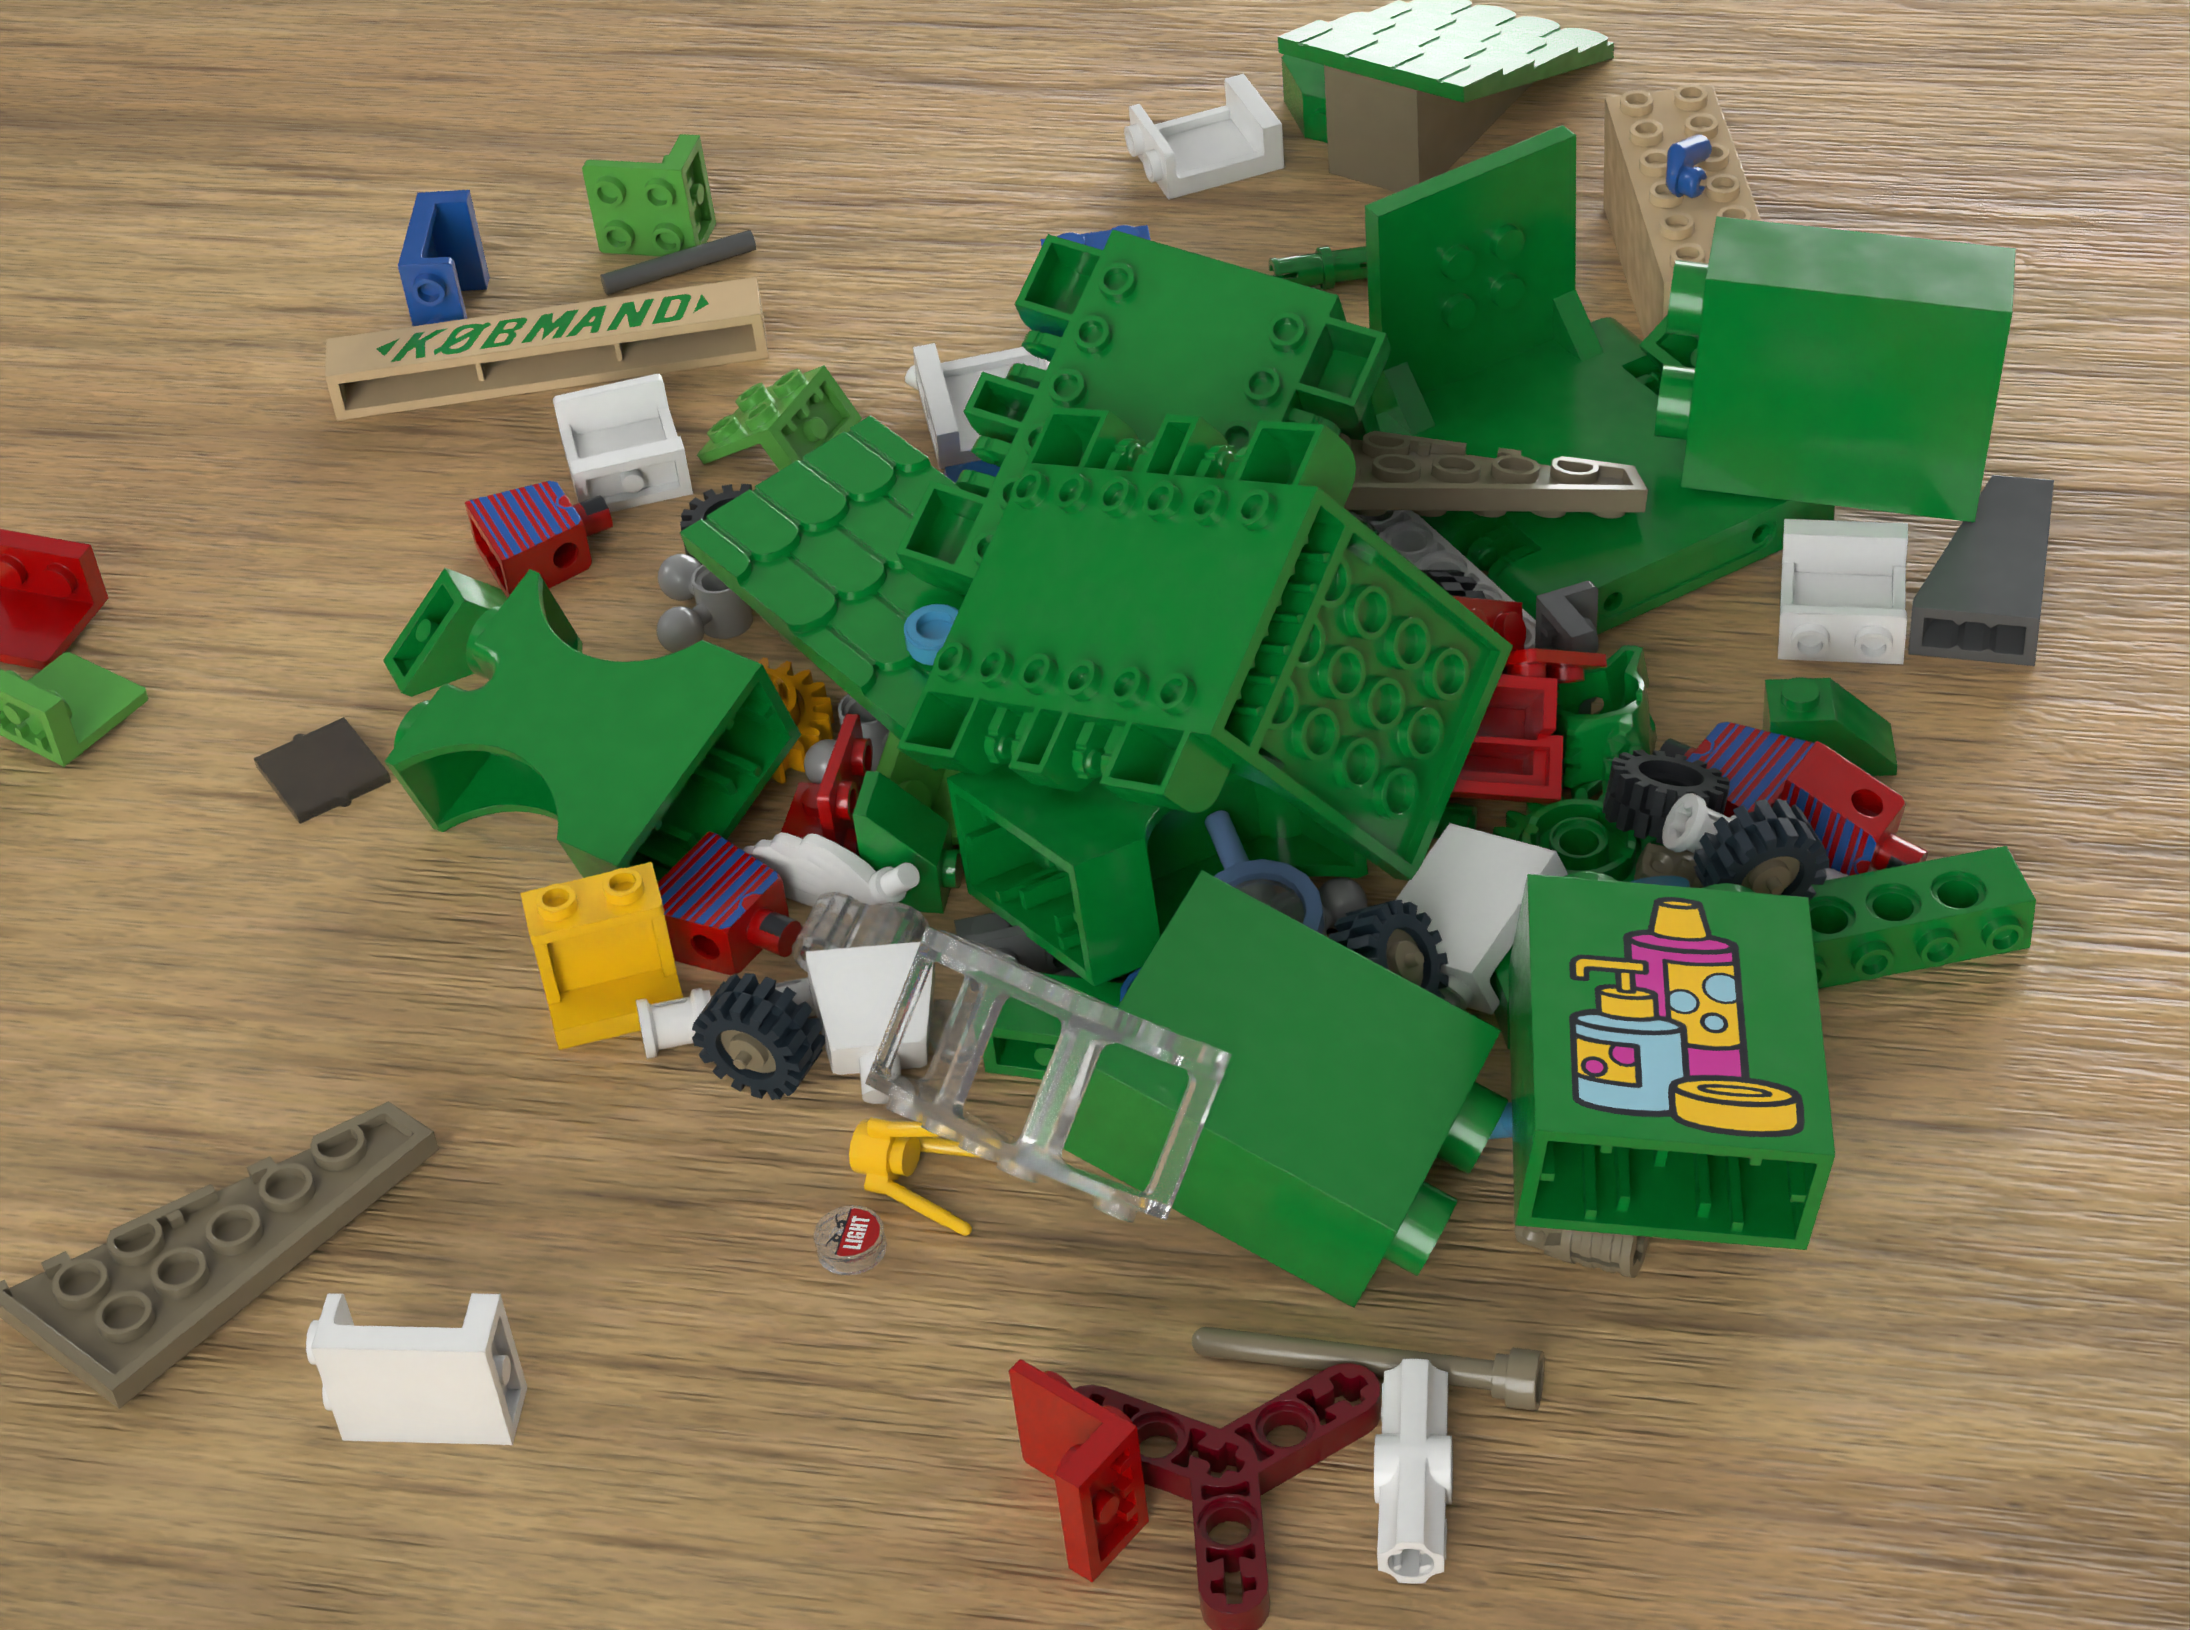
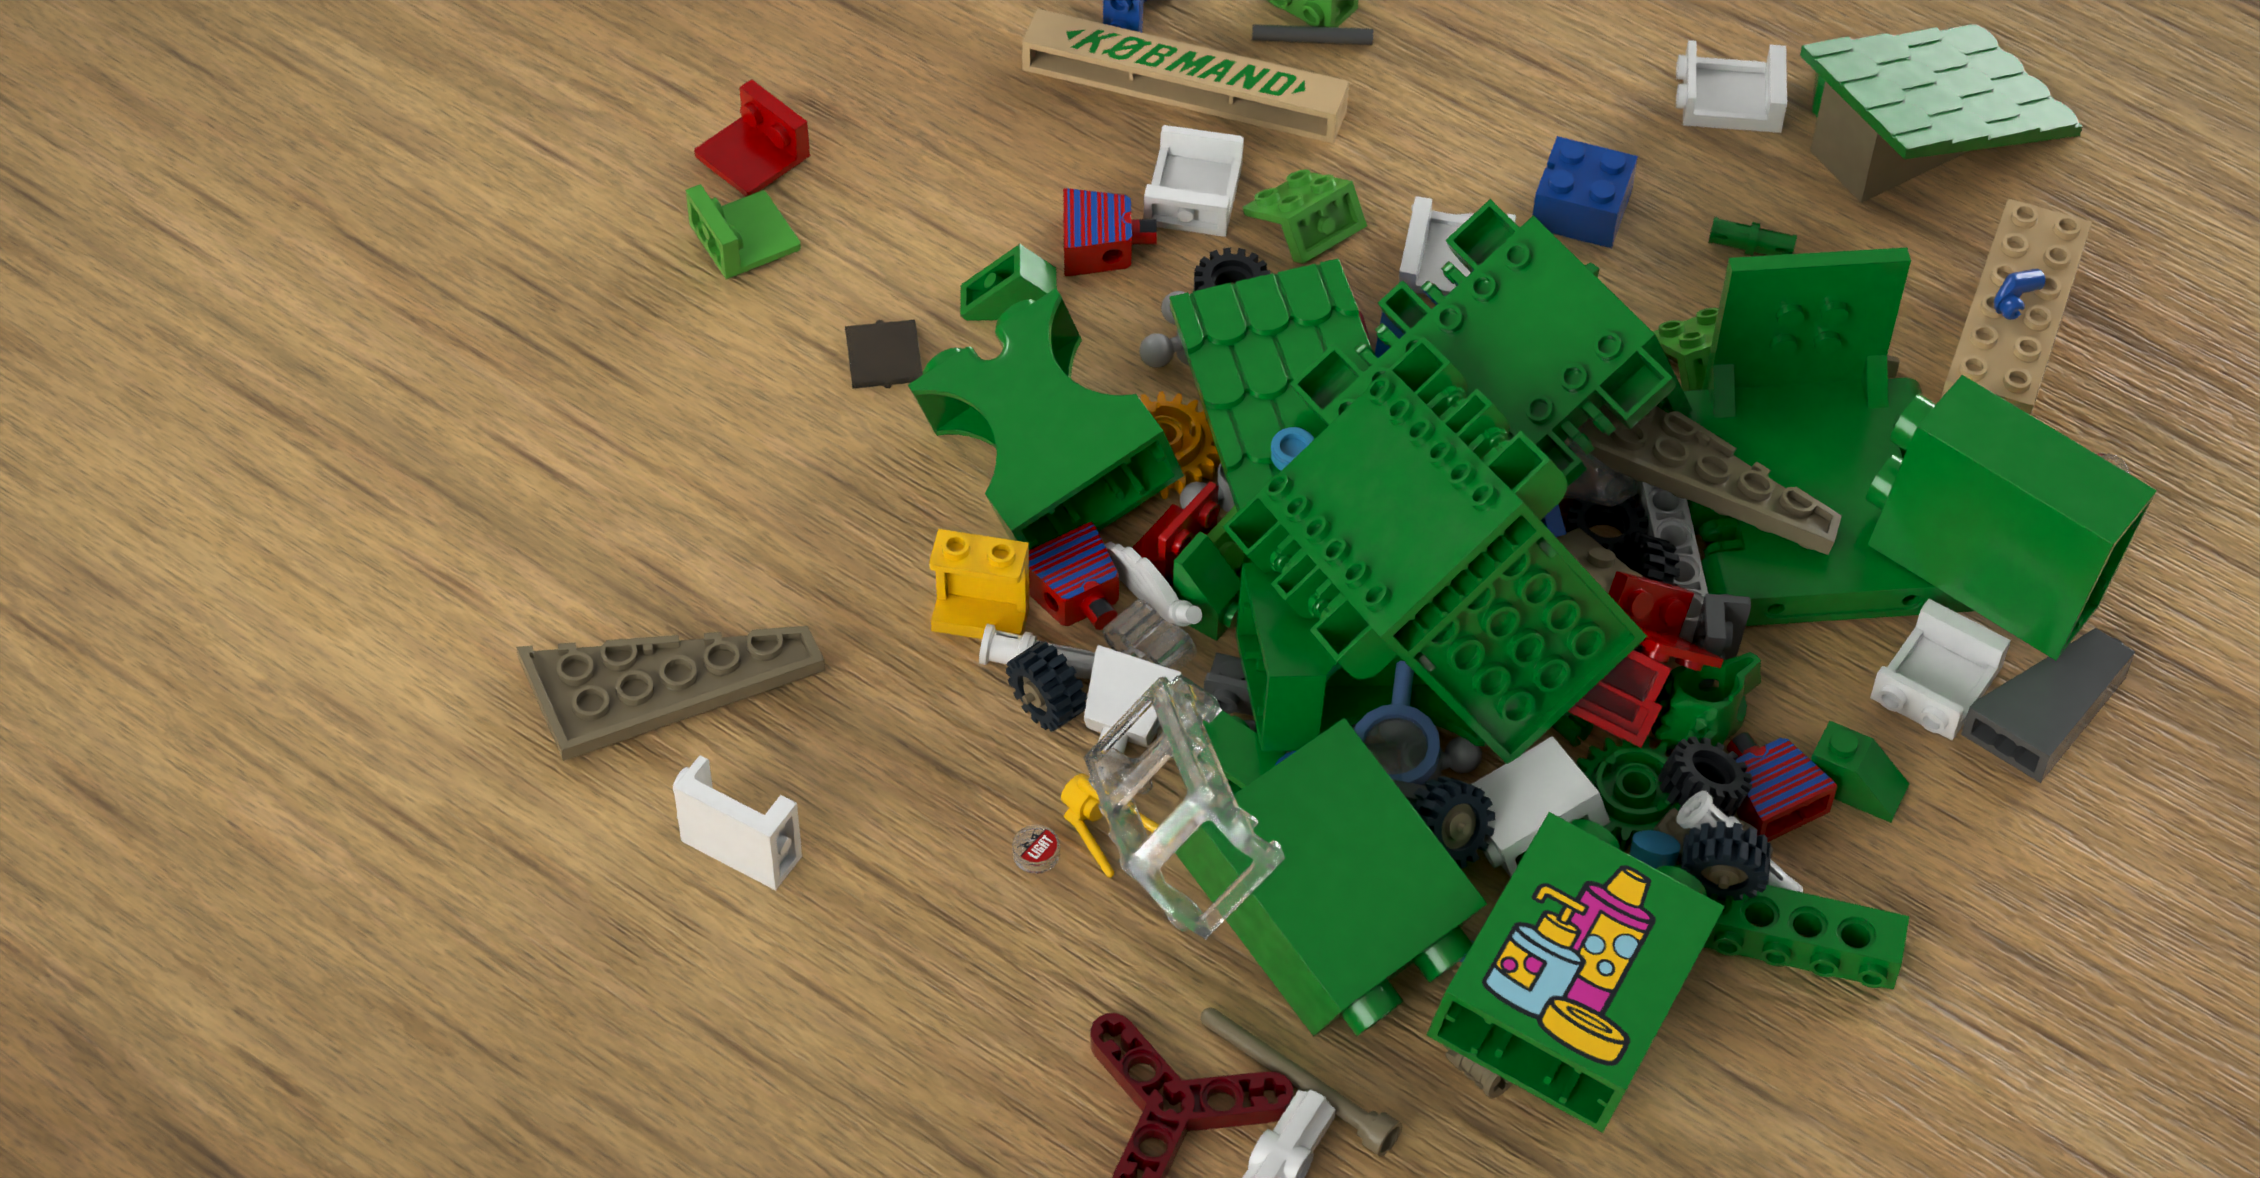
camera: 20 degrees right, 10 degrees up
red bracket [1009,1359,1149,1583] -> none
red torso [1780,741,1928,876] -> none

